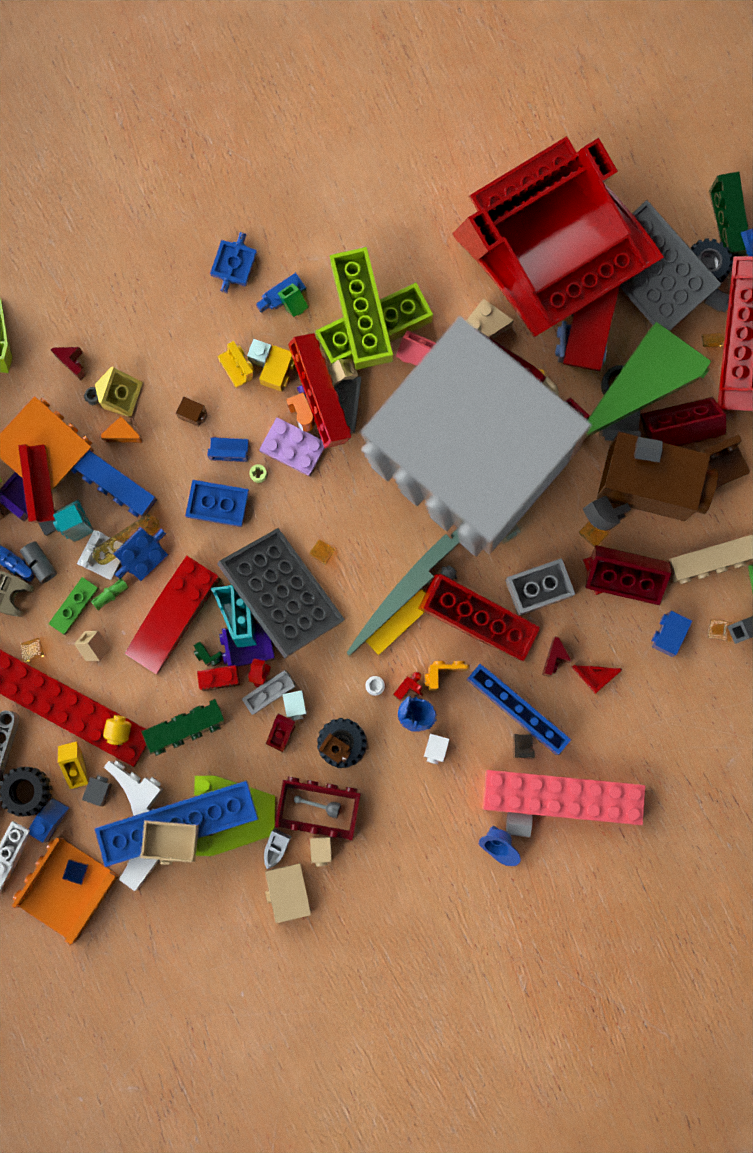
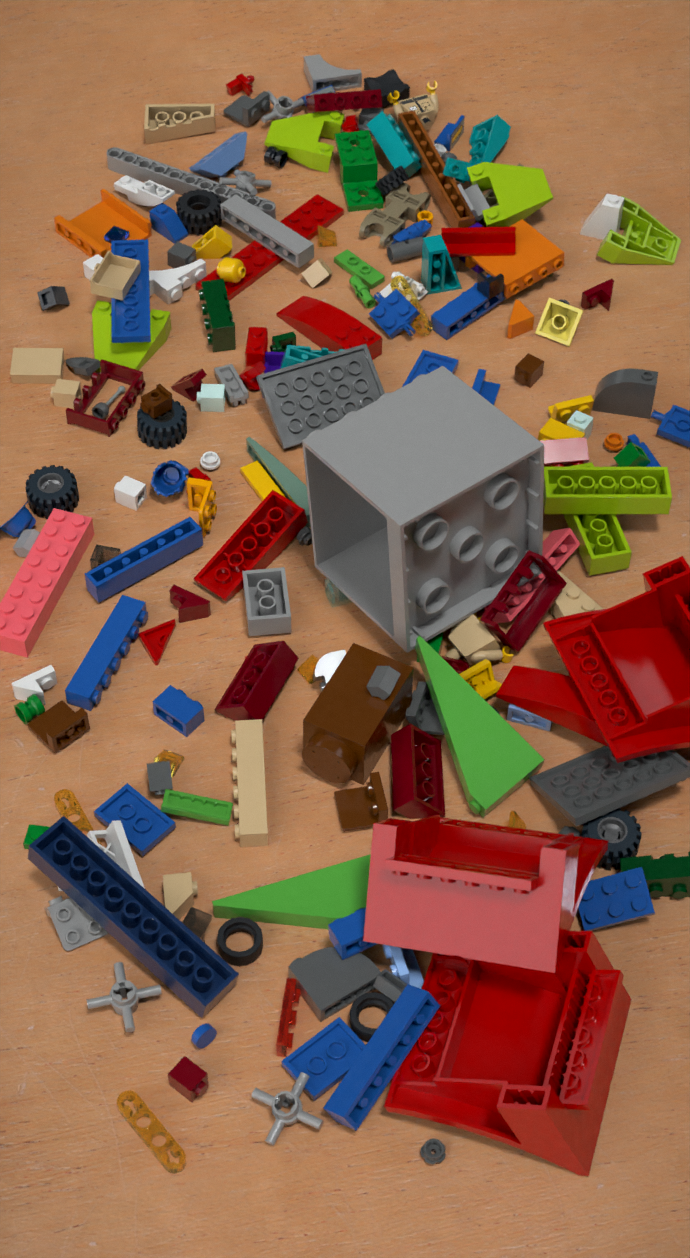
camera: 100 degrees right, 30 degrees down
none -> white slope [12,665,58,705]
none -> green wheel [14,694,45,724]
none -> black wheel [25,465,79,519]
none -> reddish brown bracket [28,701,90,753]
none -> black panel [37,286,70,311]
none -> blue brick [65,595,148,711]
none -> light grey brick [220,194,314,268]
none -> yellow bracket [459,659,502,699]
none -> black panel [477,272,504,300]
none -> dark grey brick [592,369,658,419]
none -> orange plate [604,433,624,451]

